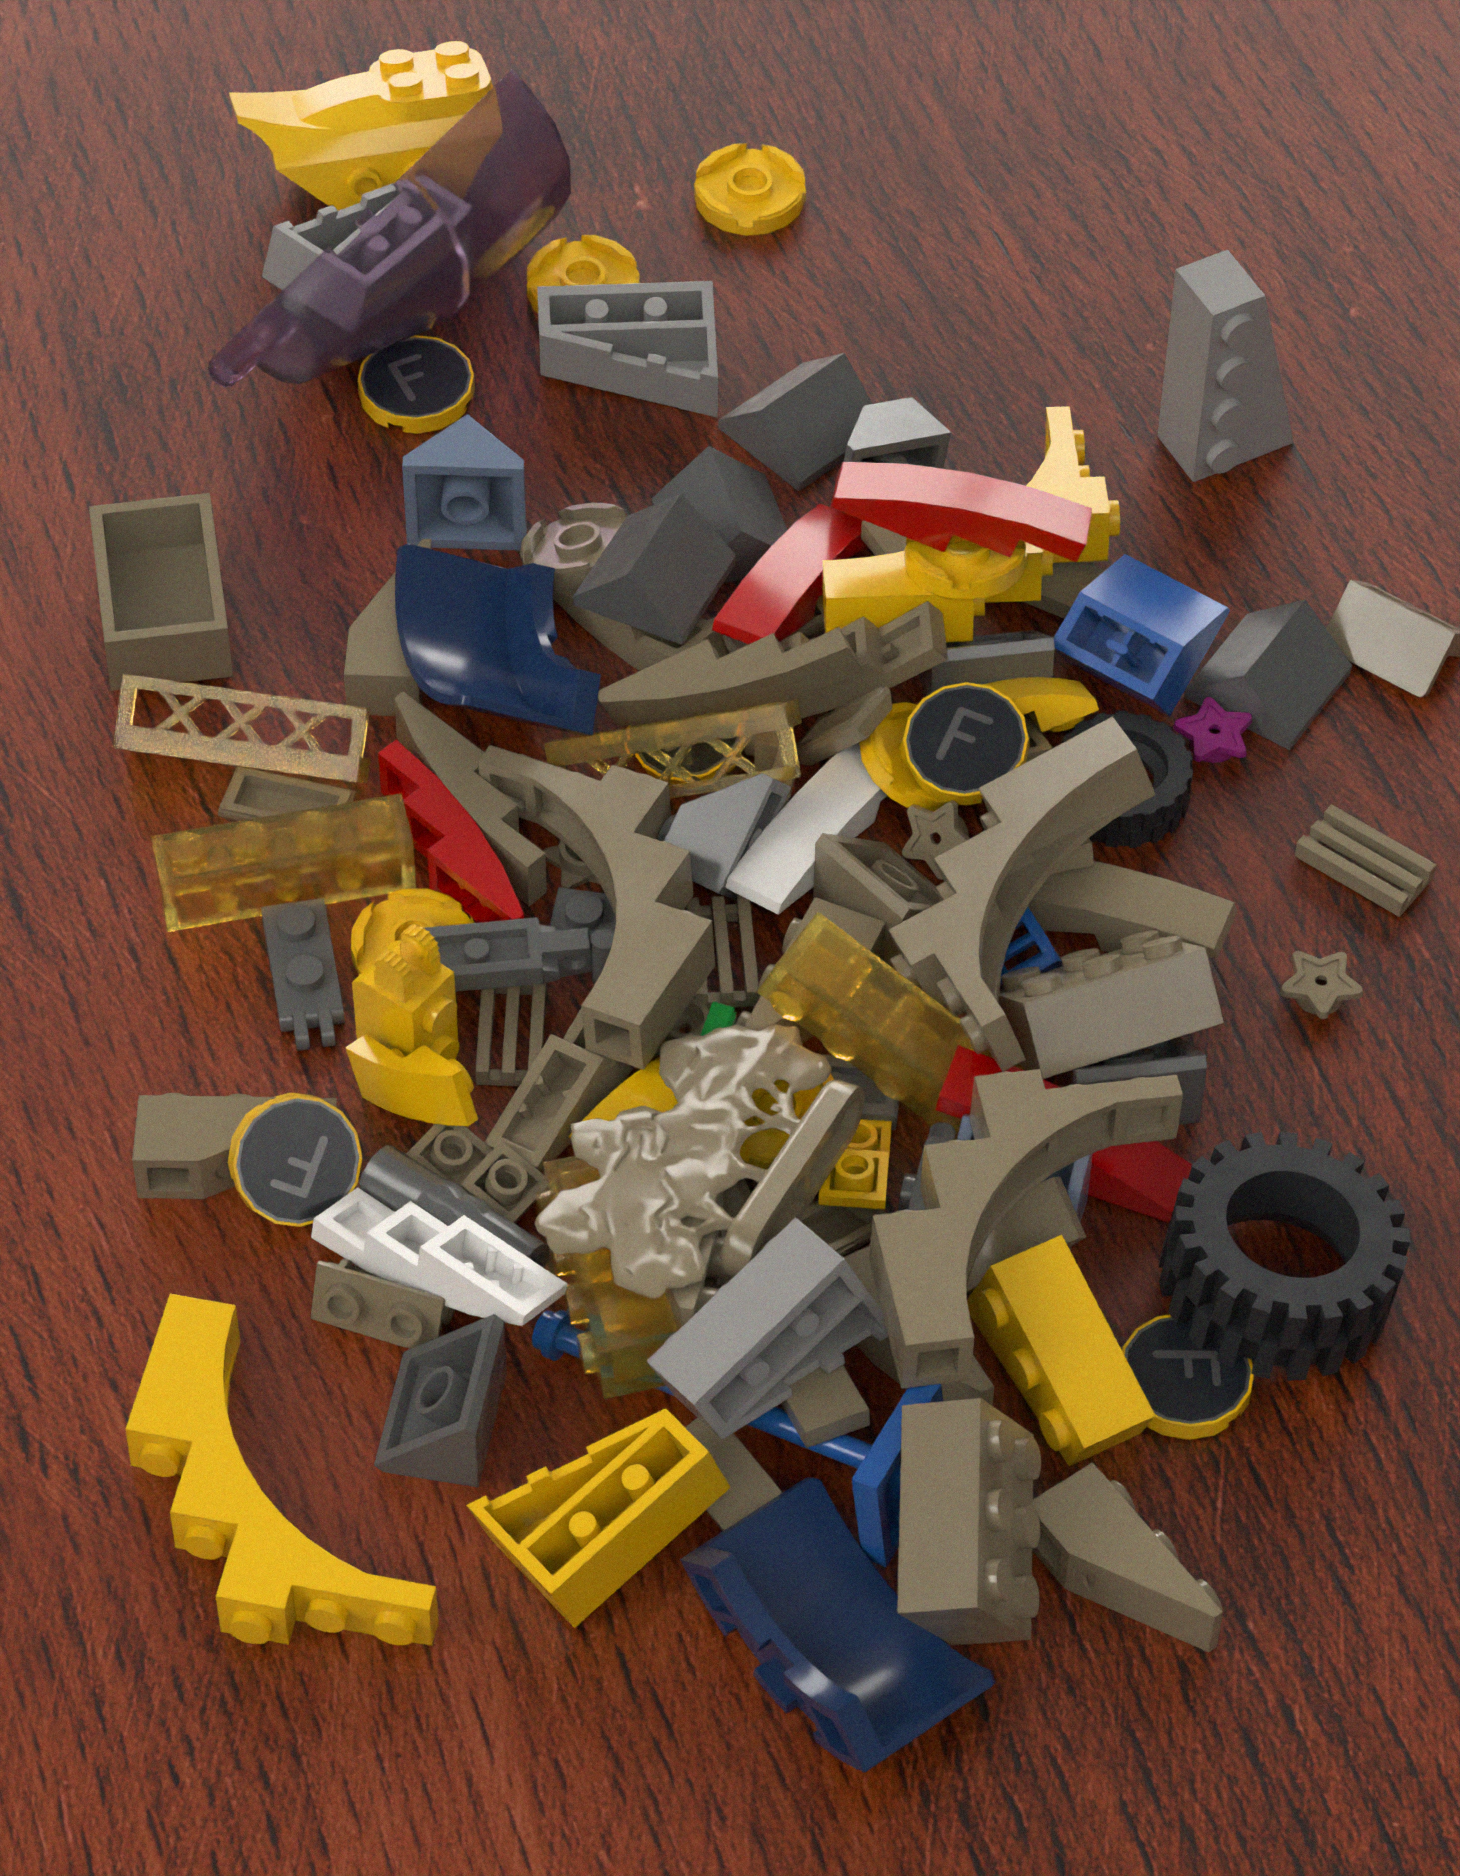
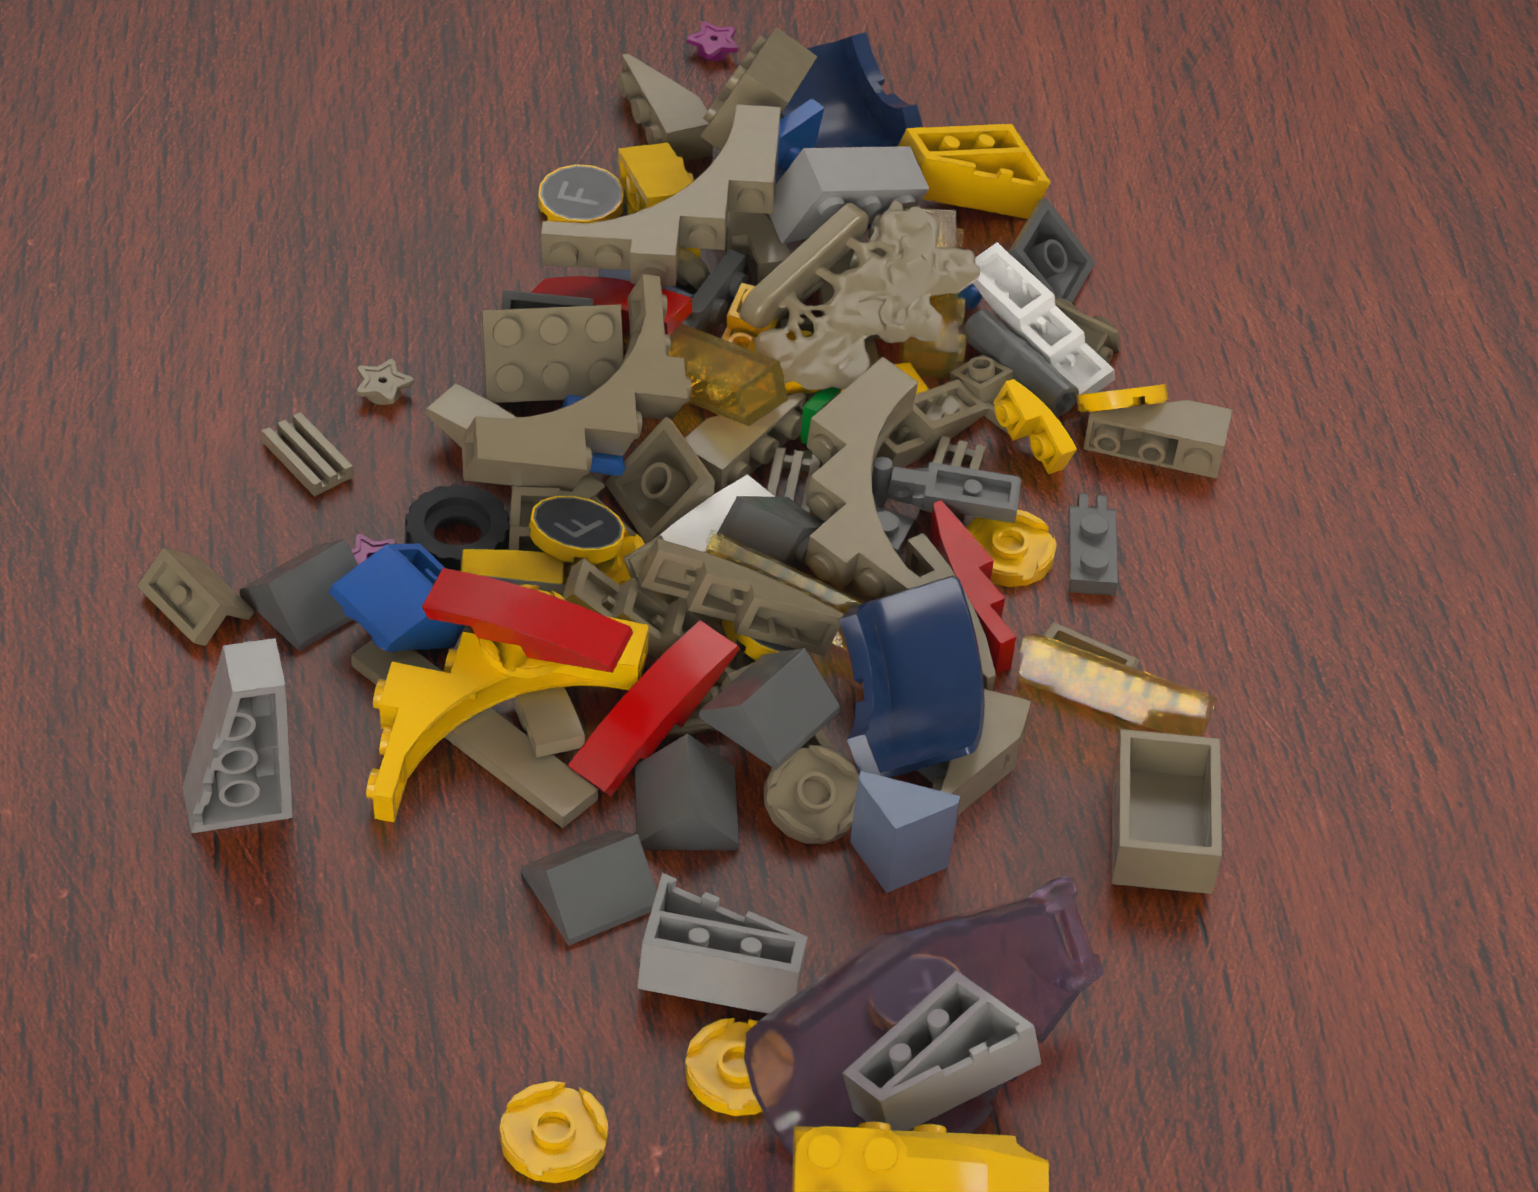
camera: 170 degrees left, 5 degrees down
yellow arch [125,1294,439,1646] -> none
clear yellow brick [151,793,416,932] -> none
yellow hinge [352,923,459,1060] -> none
slope [844,397,951,469] -> none
black tyre [1158,1132,1410,1381] -> none
none -> magenta plate [686,21,738,61]

